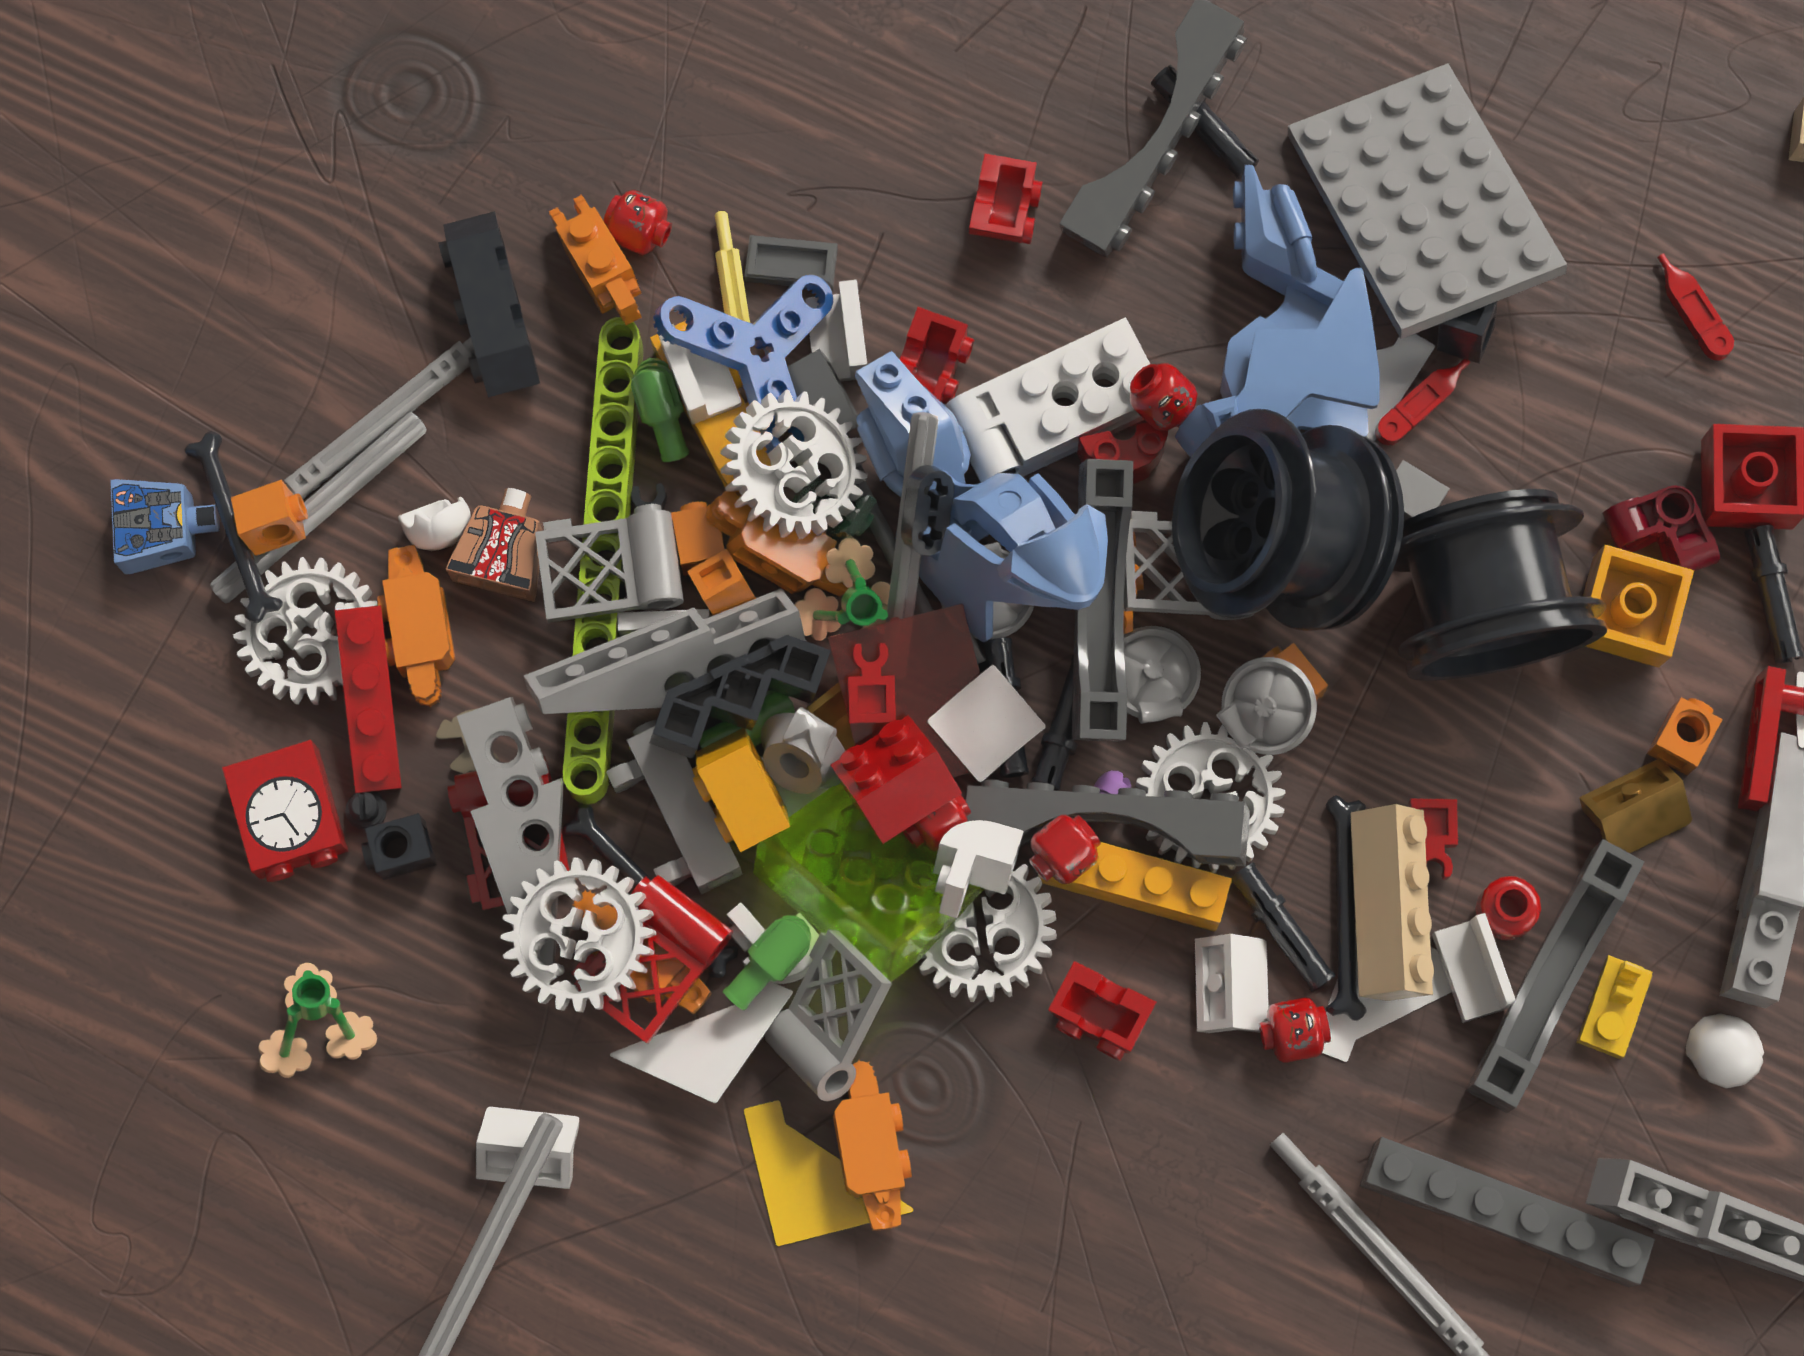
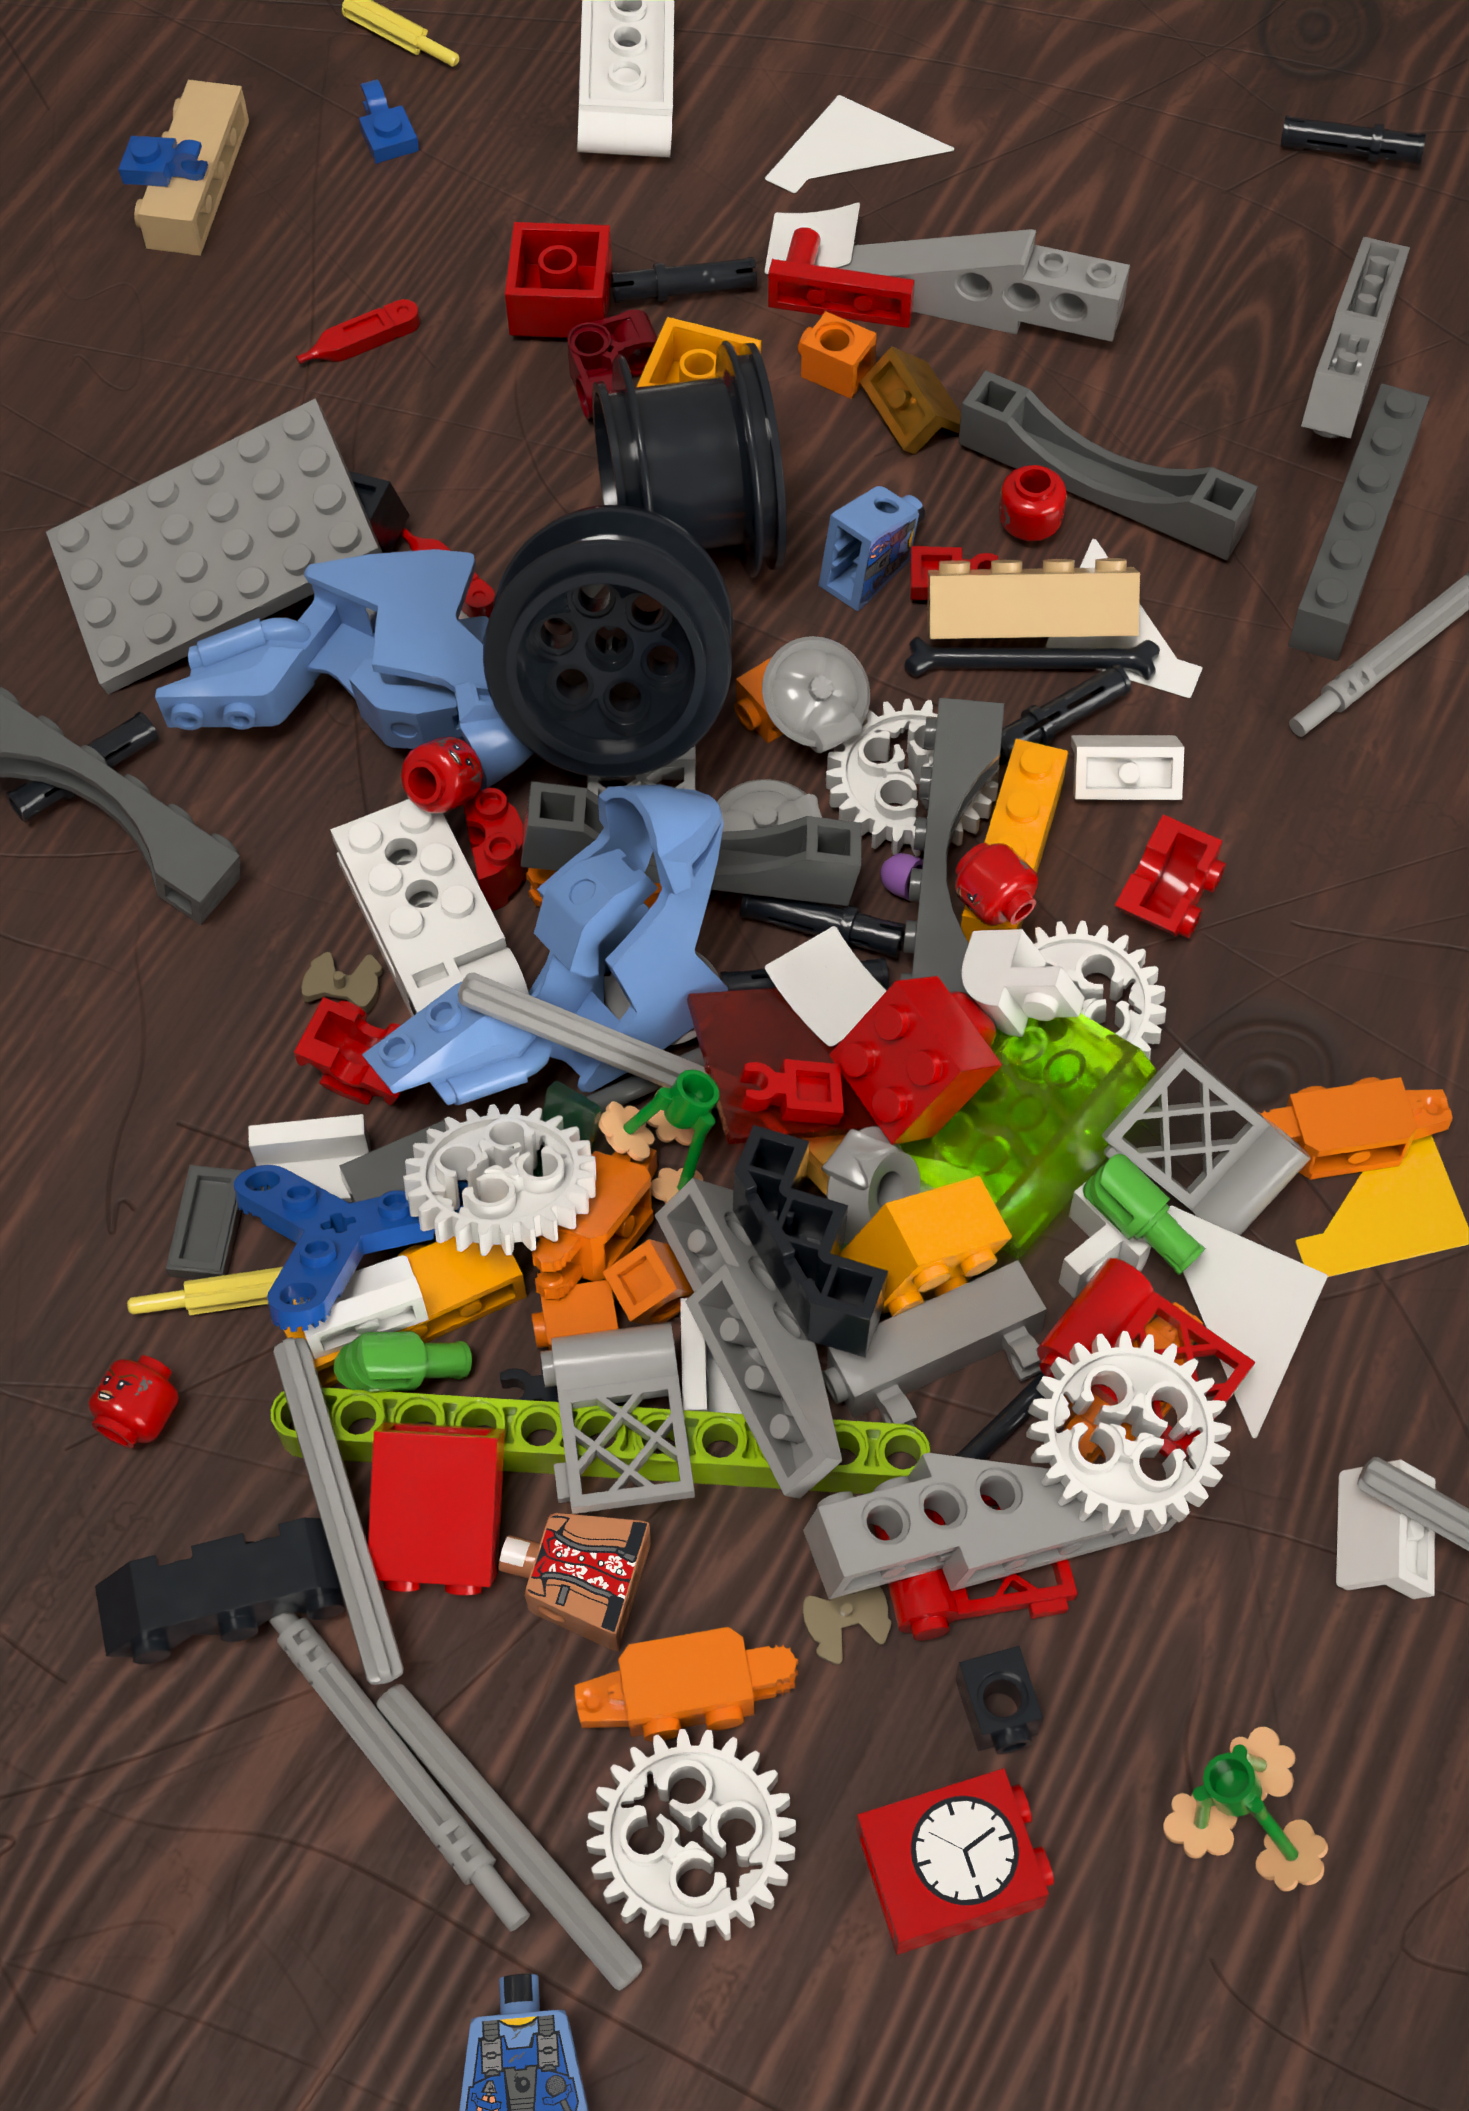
camera: 90 degrees left, 15 degrees down
black piece [184,431,283,624] -> none
orange brick [231,480,308,556] -> none
red plate [335,605,402,793] -> none
black piece [345,791,387,830] -> none
white hair [398,497,471,551] -> none
orange hinge [549,195,642,325] -> none
black beam [901,465,954,556] -> none
red cylinder [969,154,1043,244] -> none
red head [1259,997,1331,1063] -> none
white panel [1432,913,1516,1023] -> none
yellow plate [1576,955,1652,1059] -> none
white hair [1686,1013,1764,1088] -> none
none -> light grey axle [273,1337,404,1685]
none -> dark tan piece [302,952,383,1013]
none -> red brick [368,1422,505,1595]
none -> medium blue torso [818,486,925,612]

